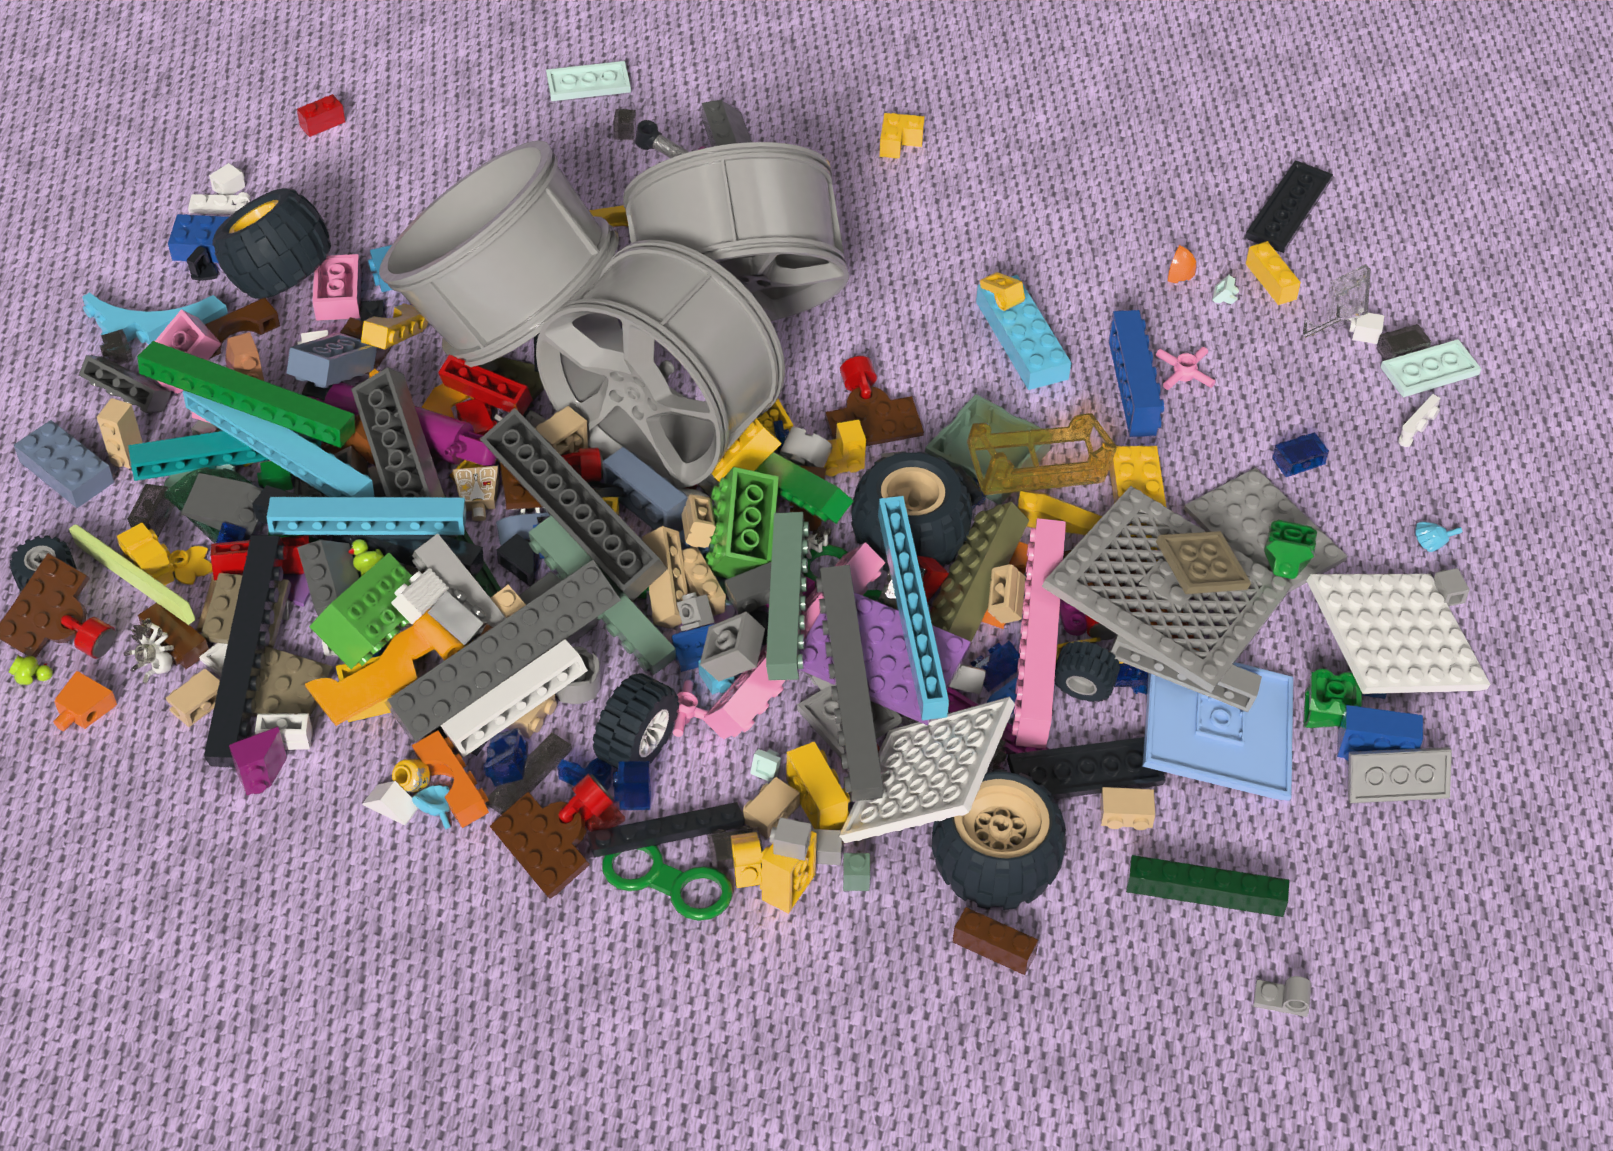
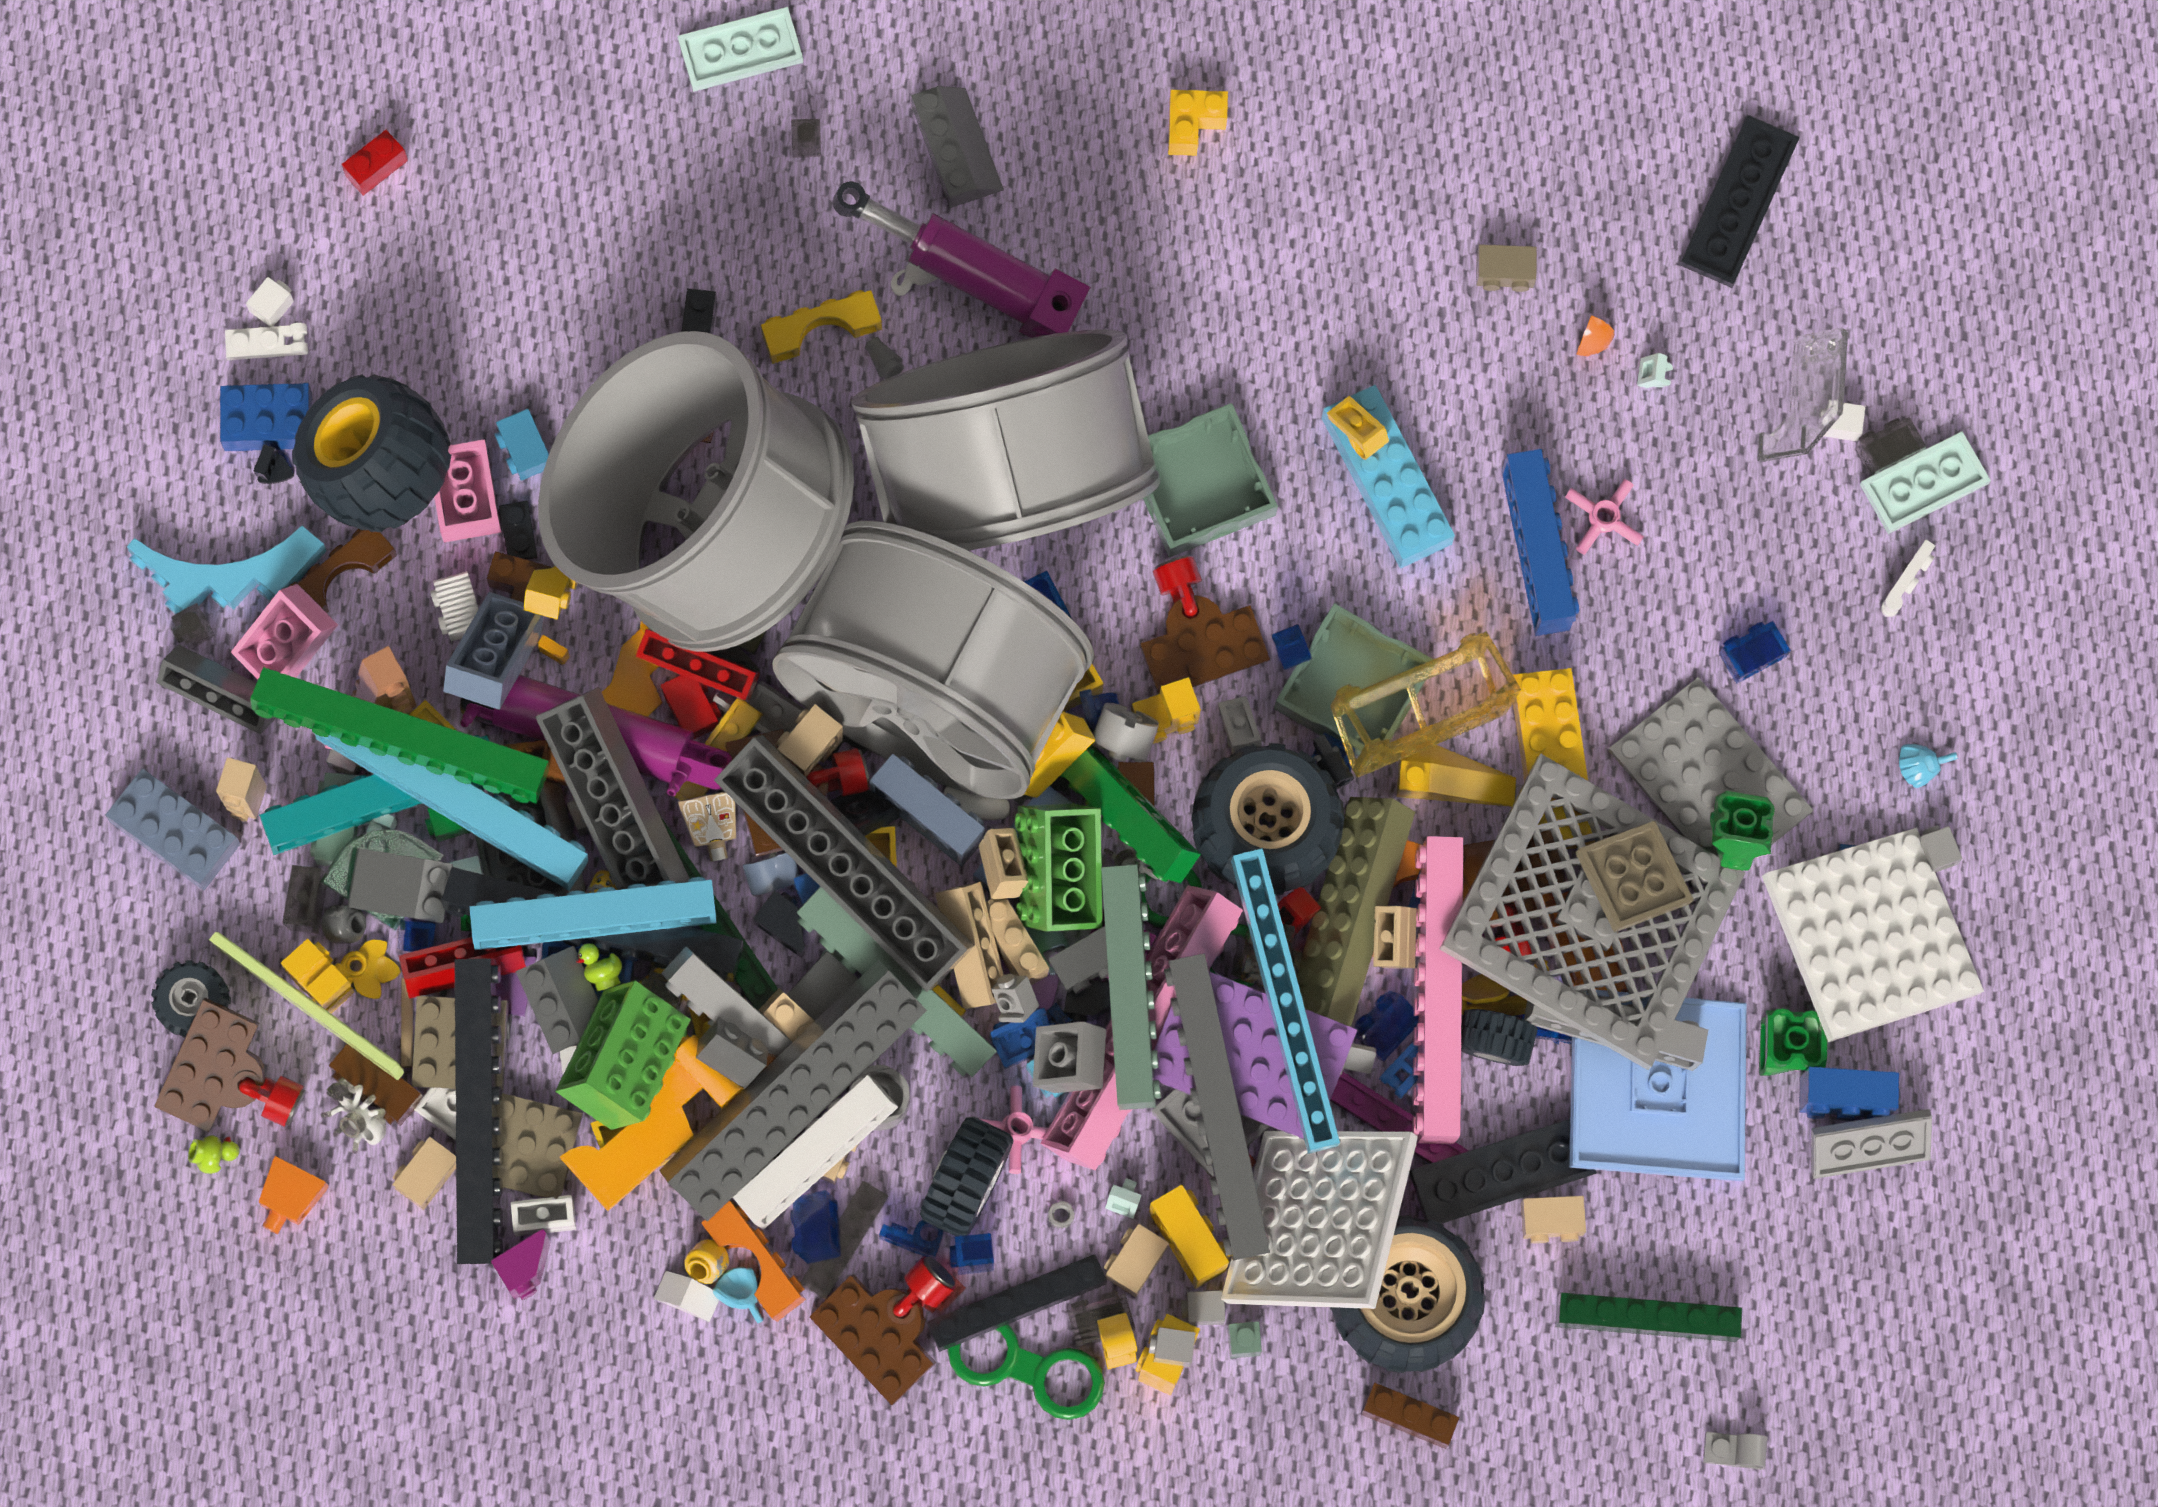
camera: 10 degrees left, 25 degrees up
white brick [391,569,449,624] -> none
yellow brick [1246,241,1301,305] -> none
none -> dark grey head [321,905,366,944]
none -> light grey axle [1048,1201,1075,1229]
none -> sand green tile [1143,403,1278,558]
none -> clear blue plate [1271,624,1312,670]
none -> dark tan brick [1476,244,1537,292]

